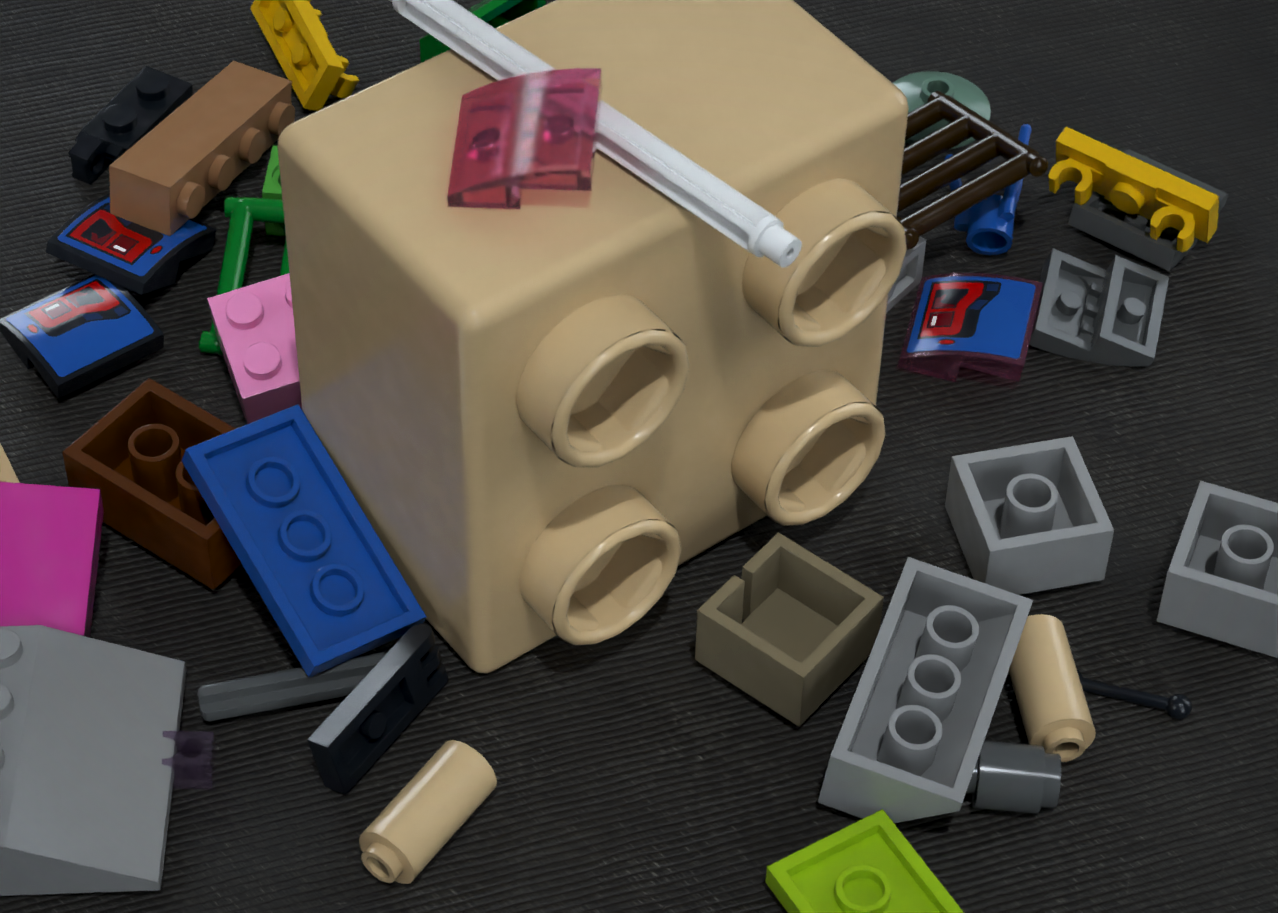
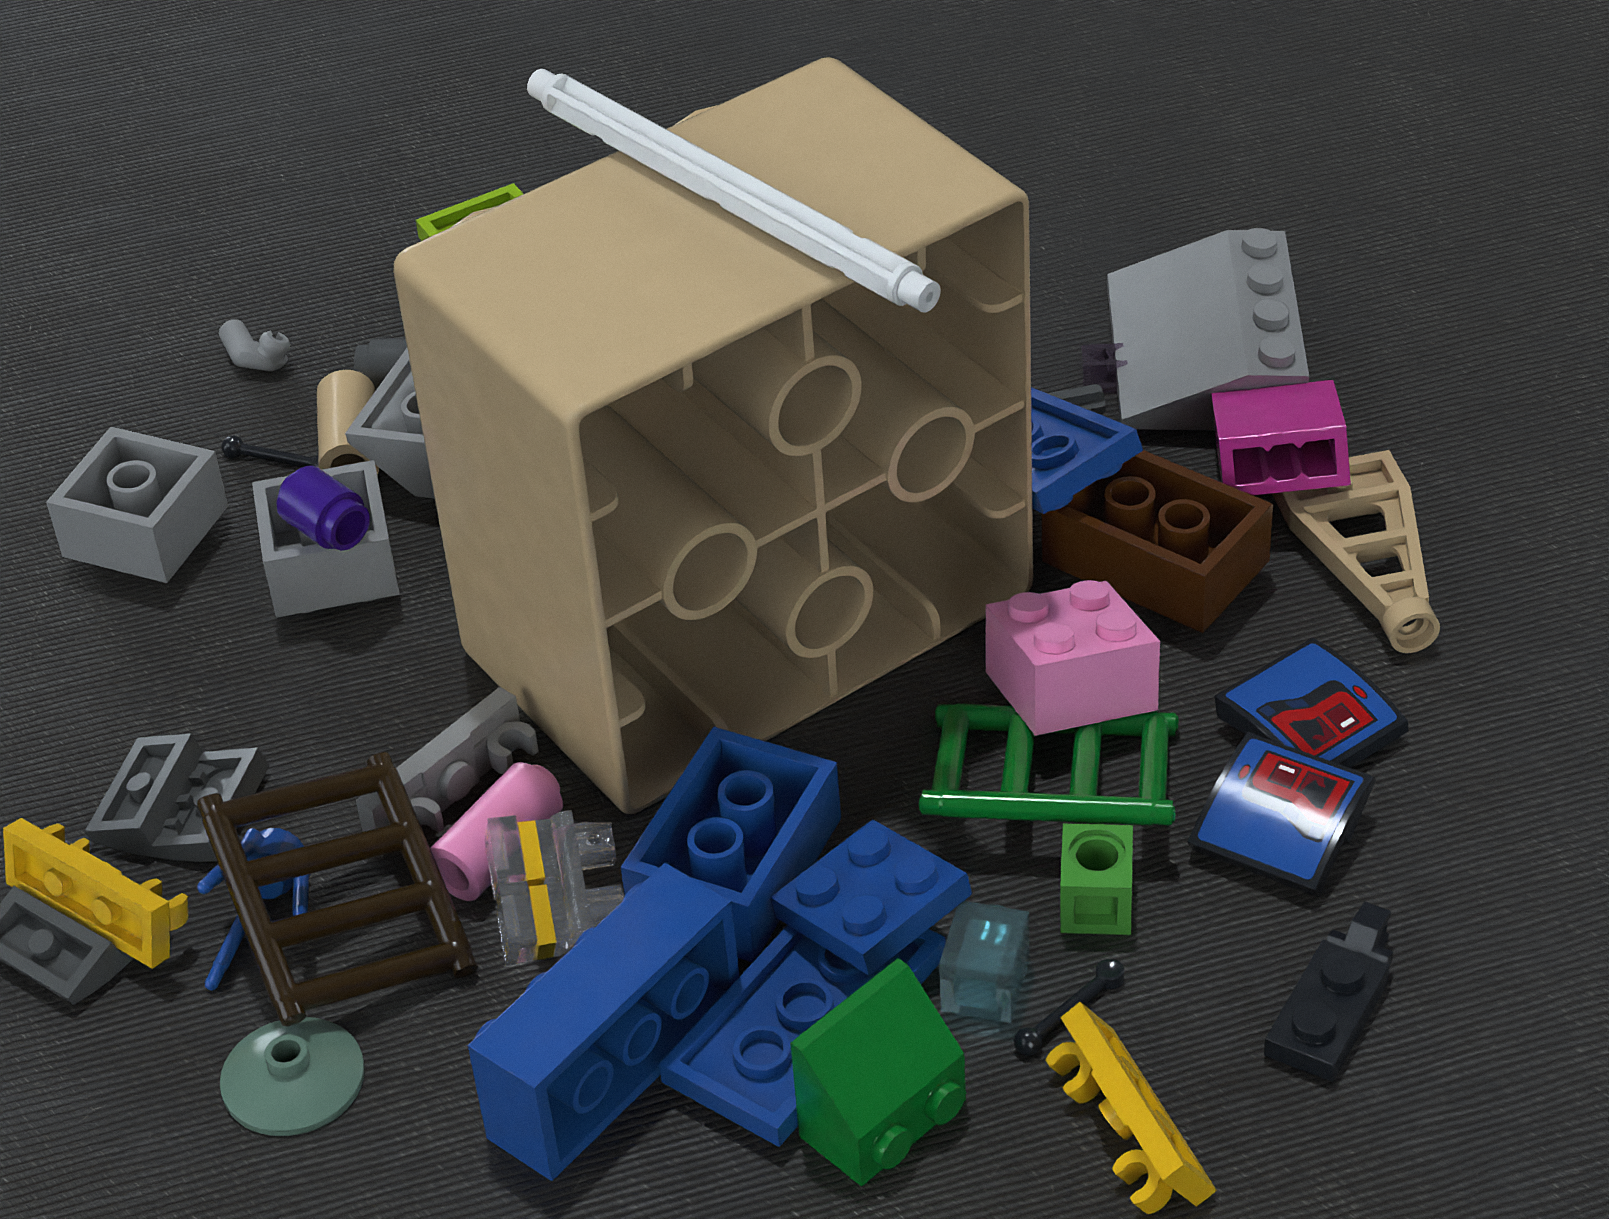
camera: 175 degrees left, 5 degrees down
medium nougat brick [109,61,295,236] -> none
clear pink slope [447,68,602,209] -> none
slope [898,273,1043,382] -> none
none -> light grey arm [219,320,290,372]
none -> dark purple brick [276,466,370,551]

